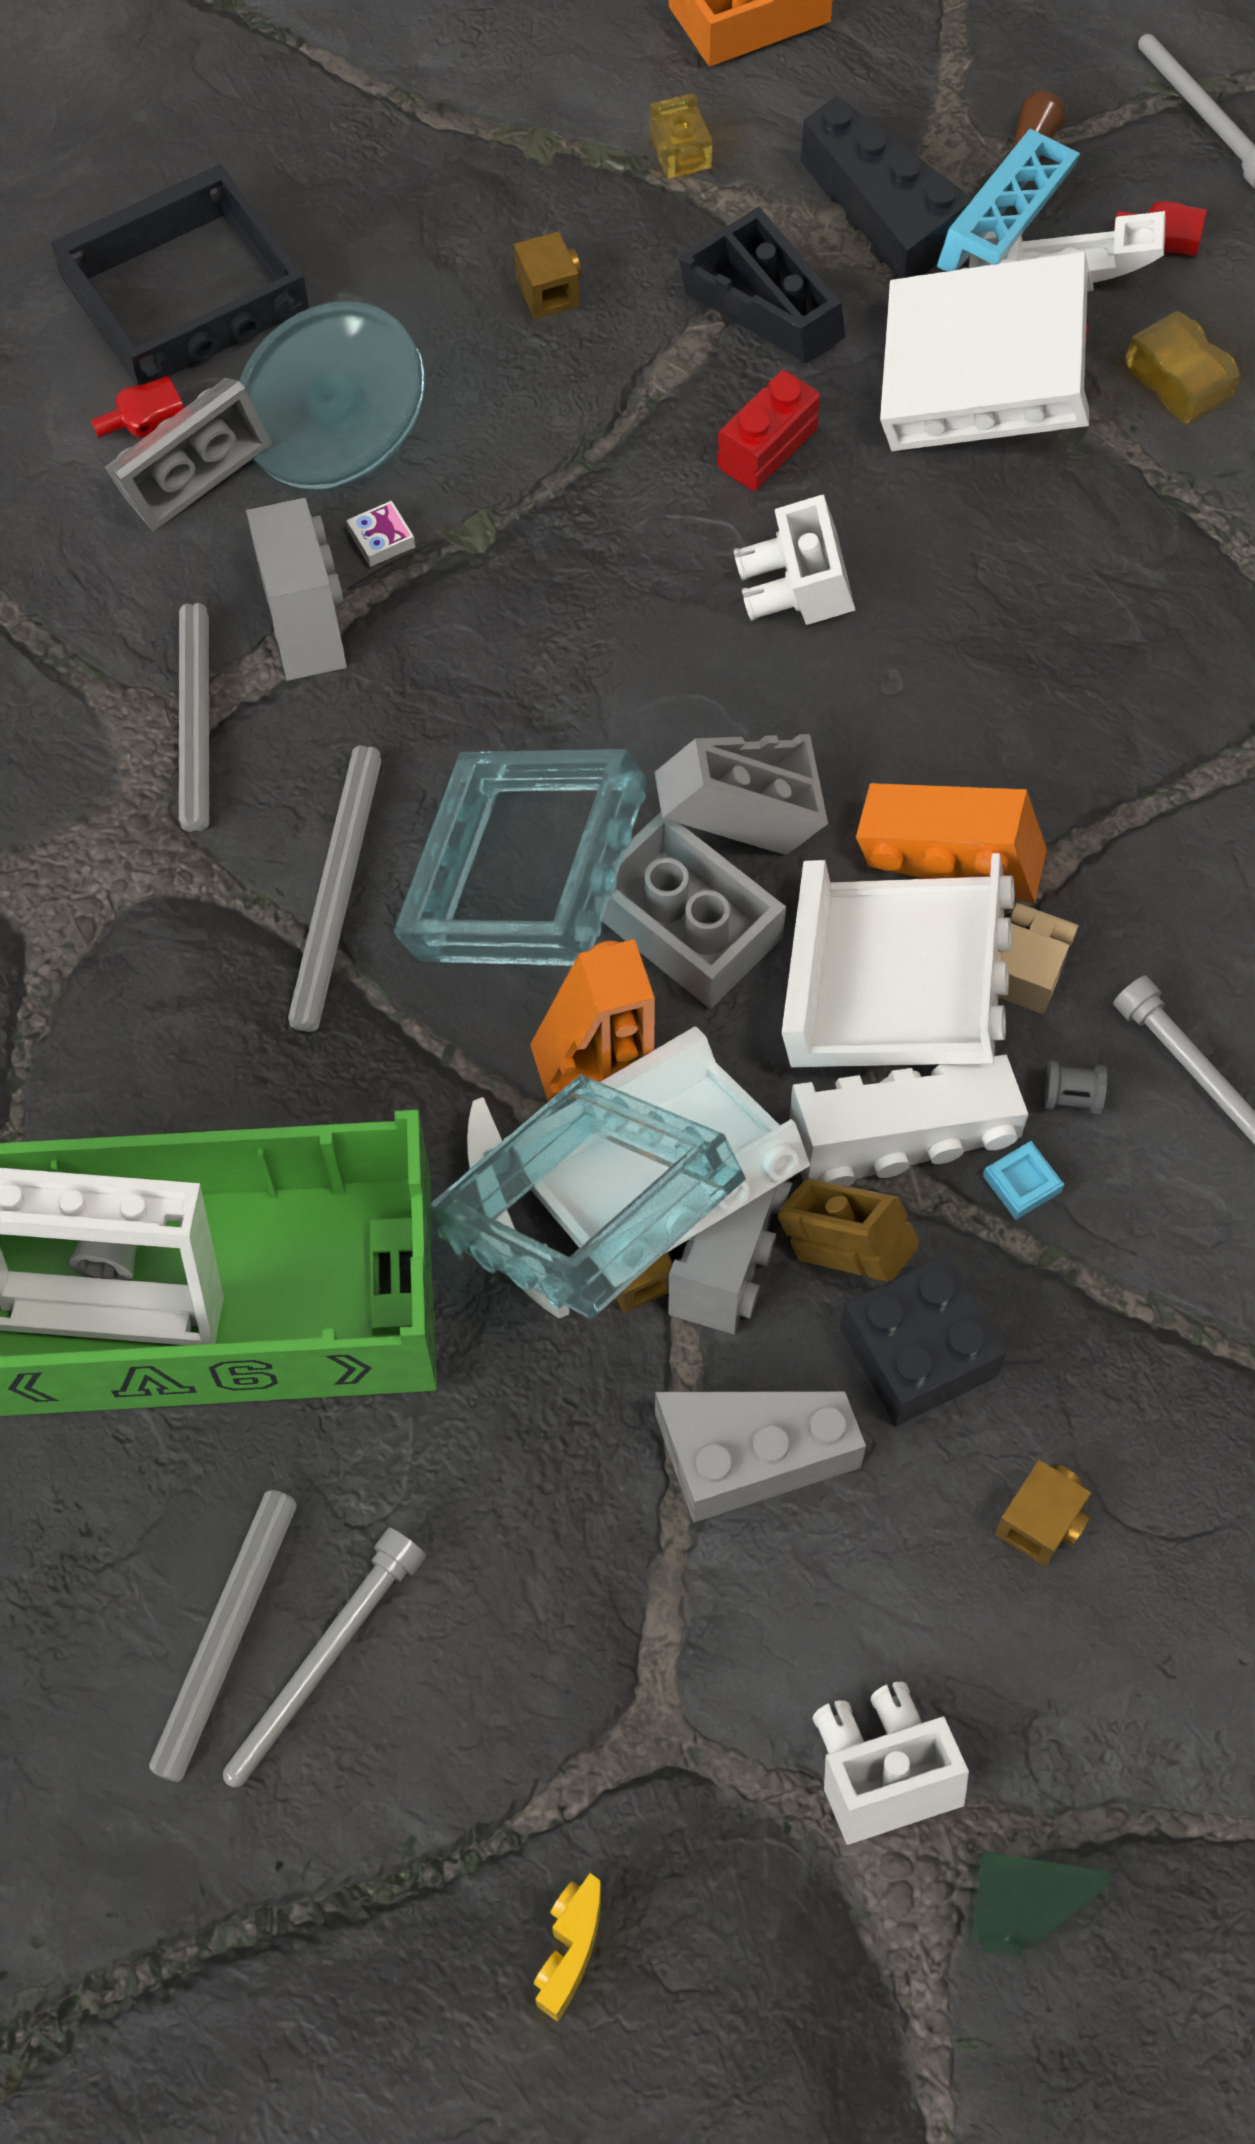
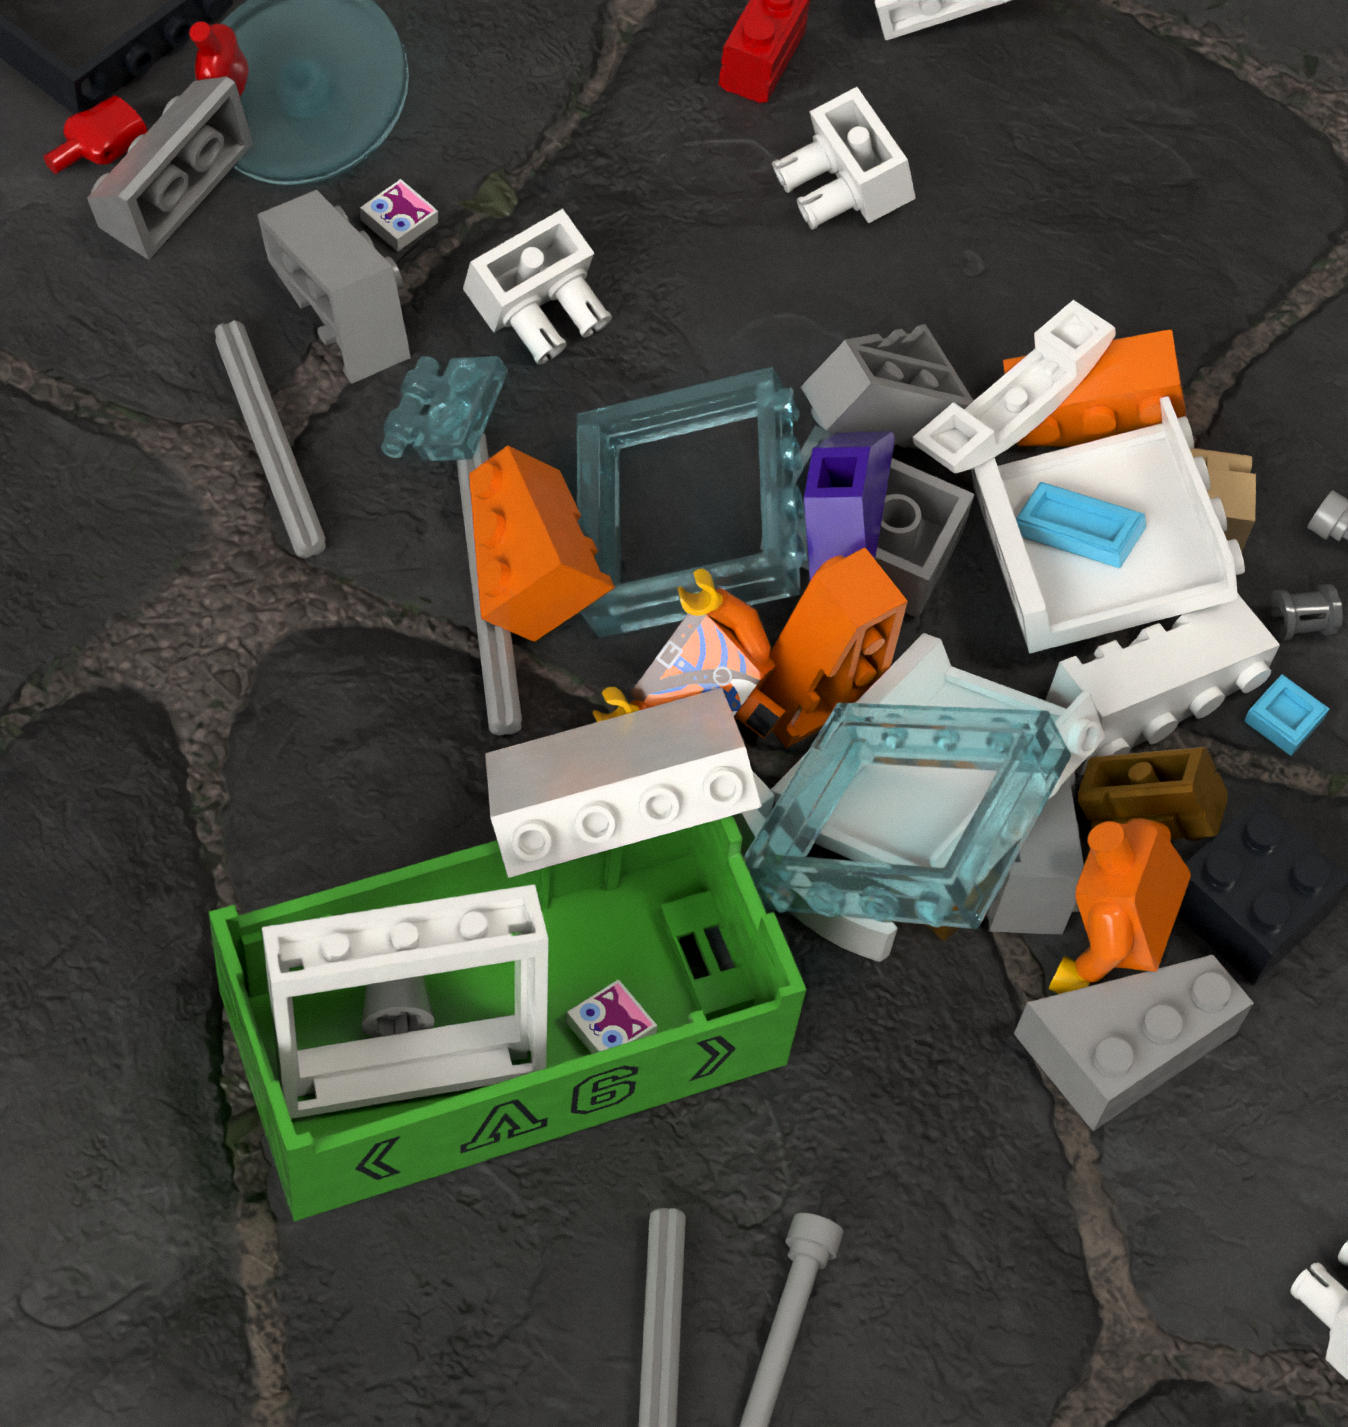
camera: 25 degrees left, 5 degrees down
none -> red piece [189,21,249,97]
none -> clear light blue plate [381,356,508,461]
none -> white brick [463,209,612,365]
none -> orange wedge [469,445,615,642]
none -> white panel [485,688,761,878]
none -> tile [566,979,657,1054]
none -> torso [592,568,786,739]
none -> dark purple slope [804,431,895,581]
none -> white slope [913,300,1116,474]
none -> medium azure tile [1016,481,1146,568]
none -> orange torso [1048,818,1191,994]

